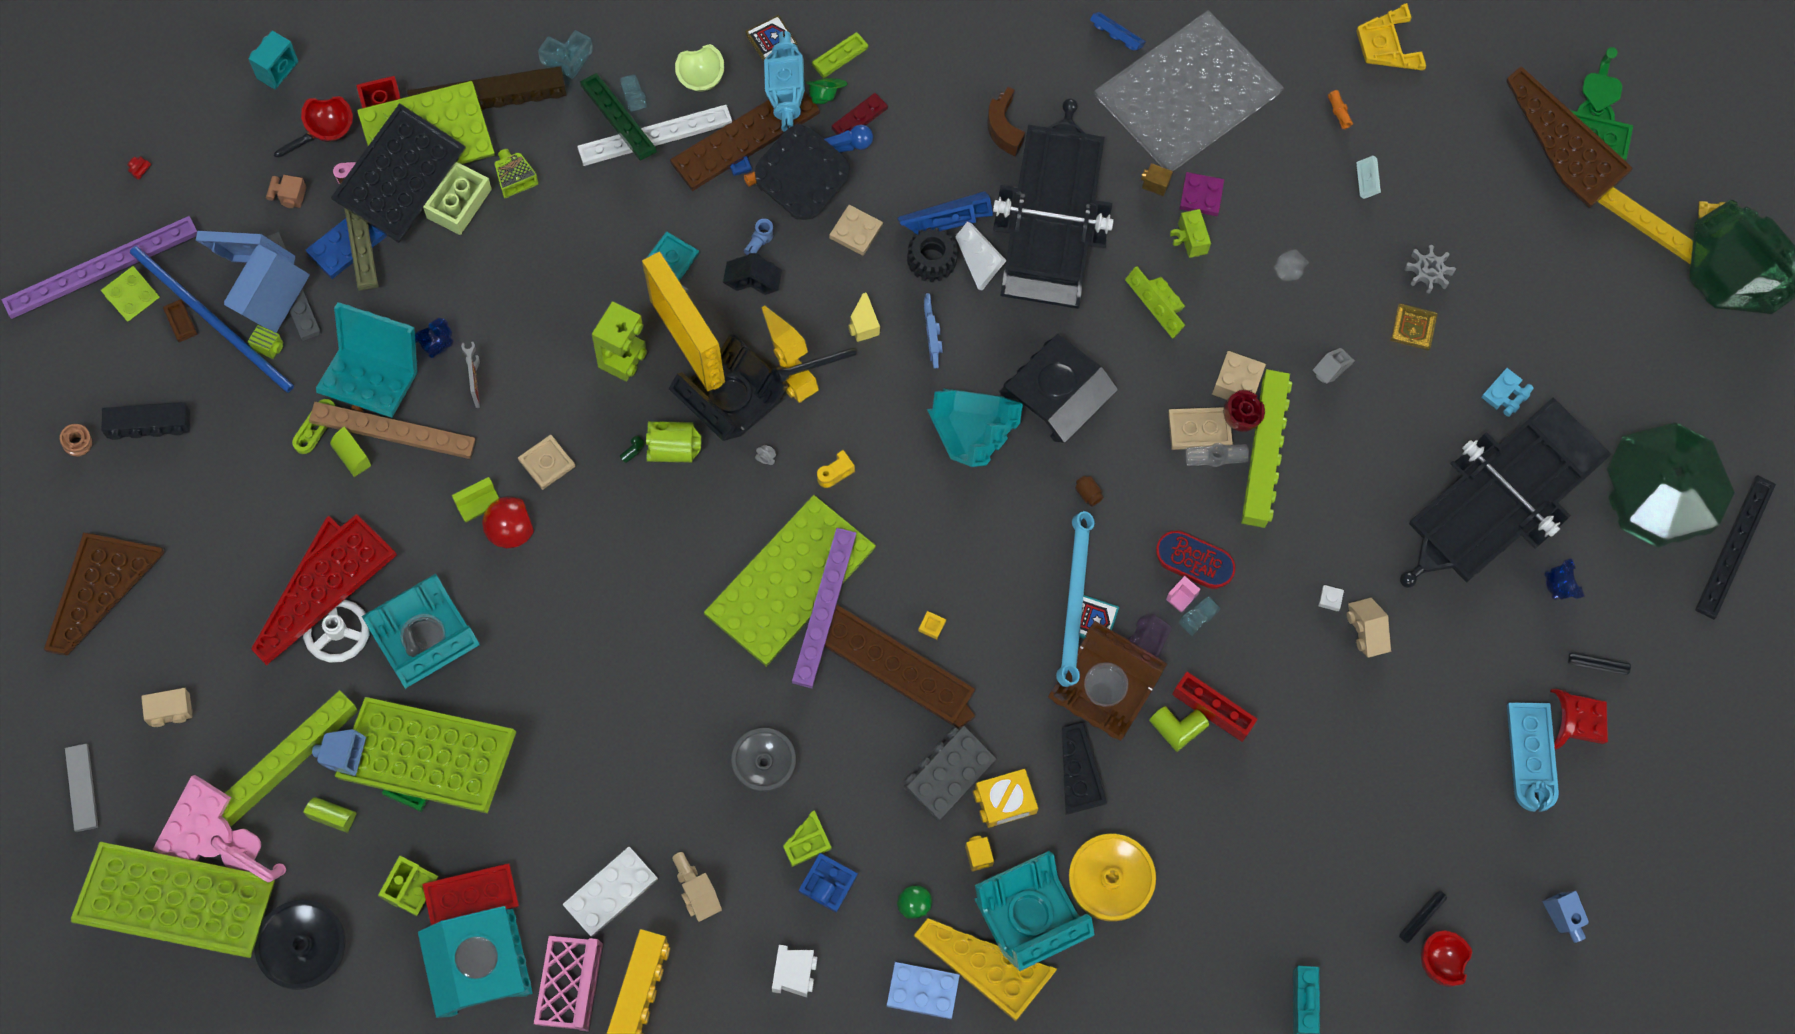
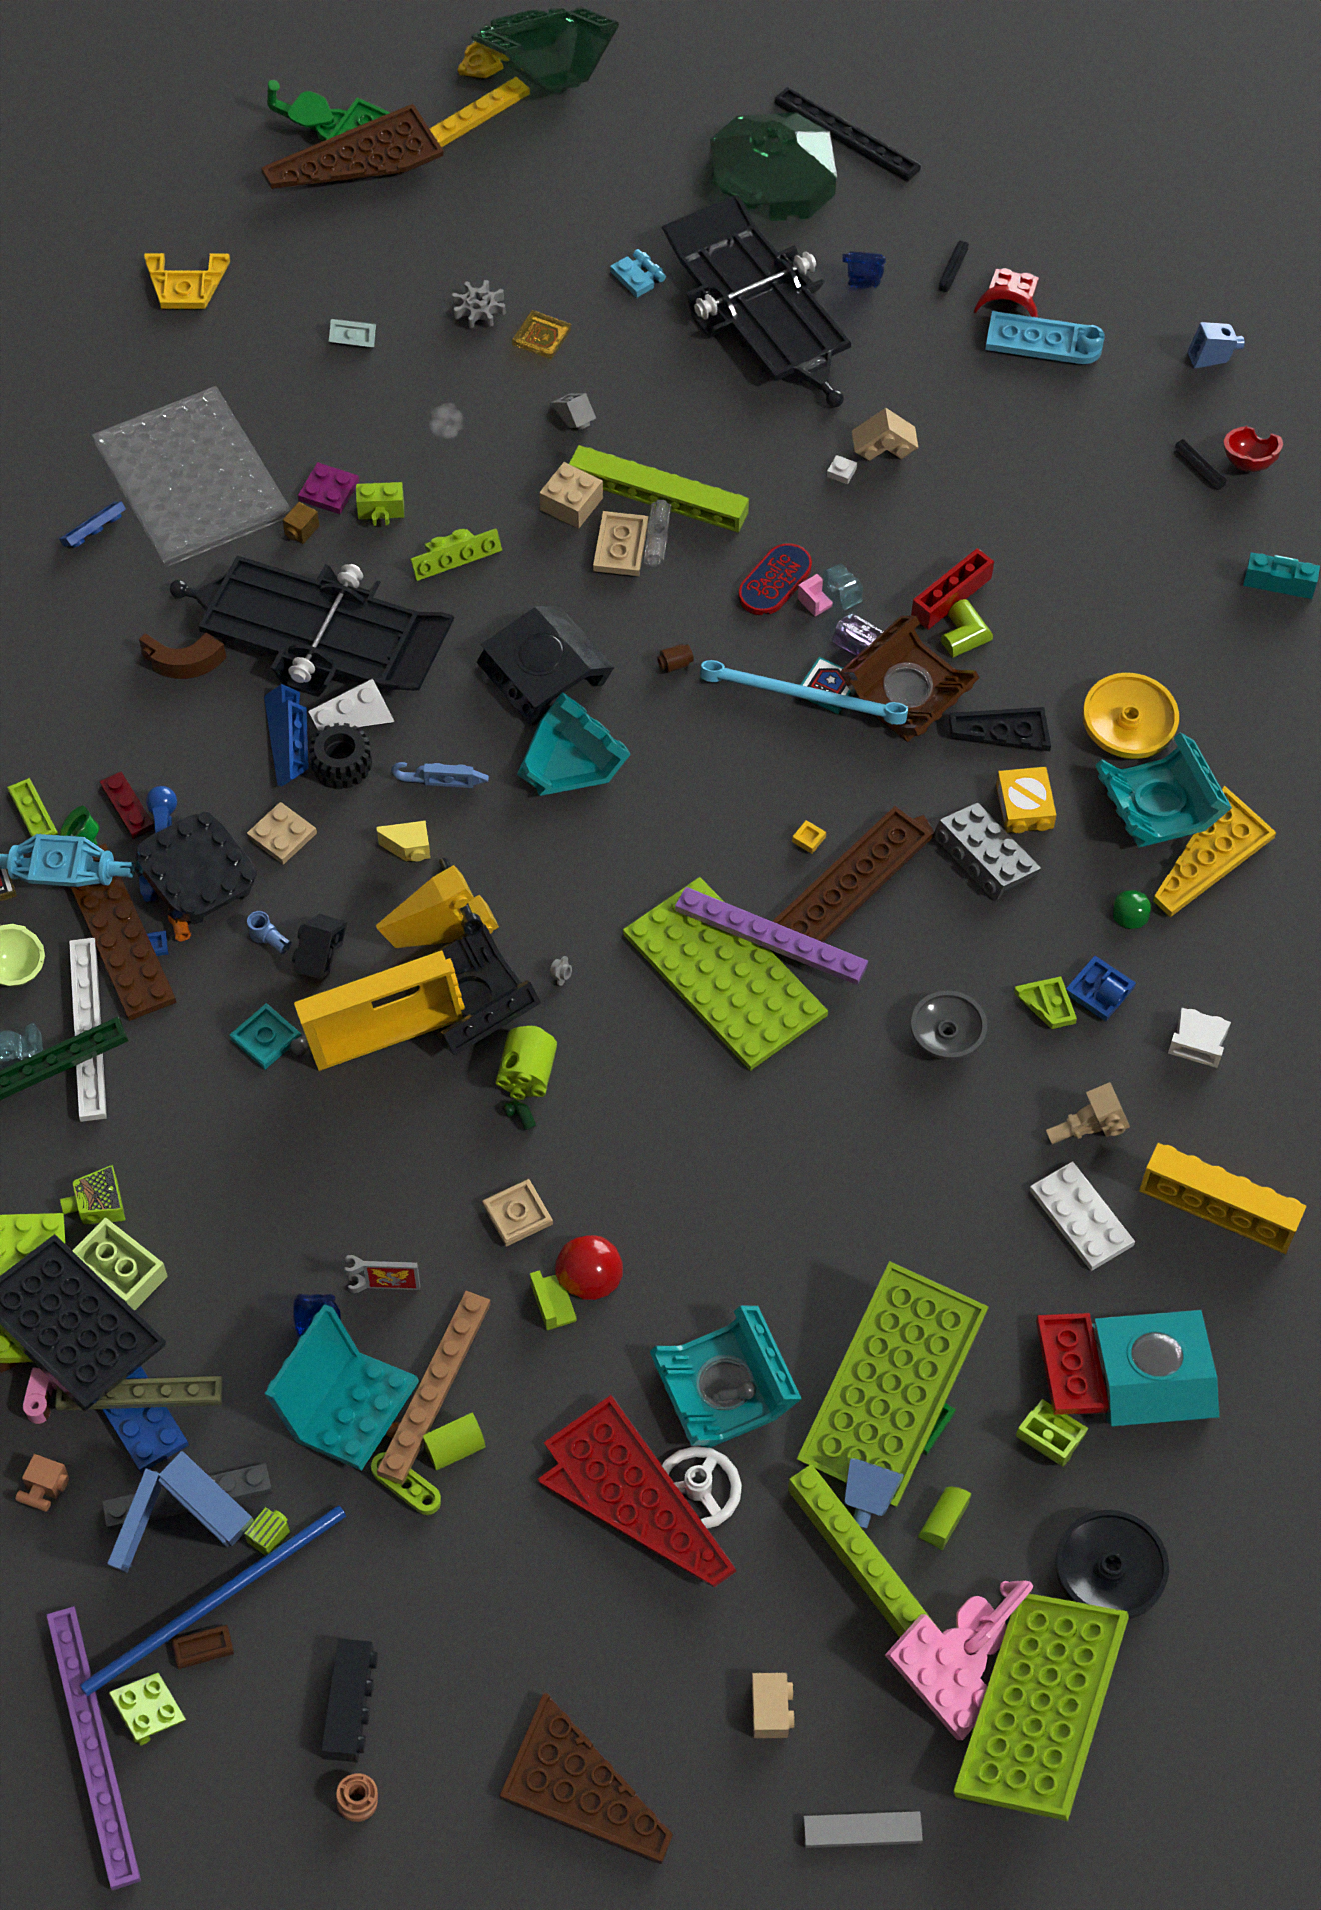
camera: 75 degrees left, 10 degrees down
bright pink fence [534,936,603,1032] -> none
lime plate [592,301,647,382] -> none
yellow leg [817,450,855,488] -> none
light blue plate [887,962,960,1019] -> none
yellow brick [965,836,994,871] -> none
dark red cylinder [1223,390,1265,432] -> none
orange pin [1327,90,1353,129] -> none

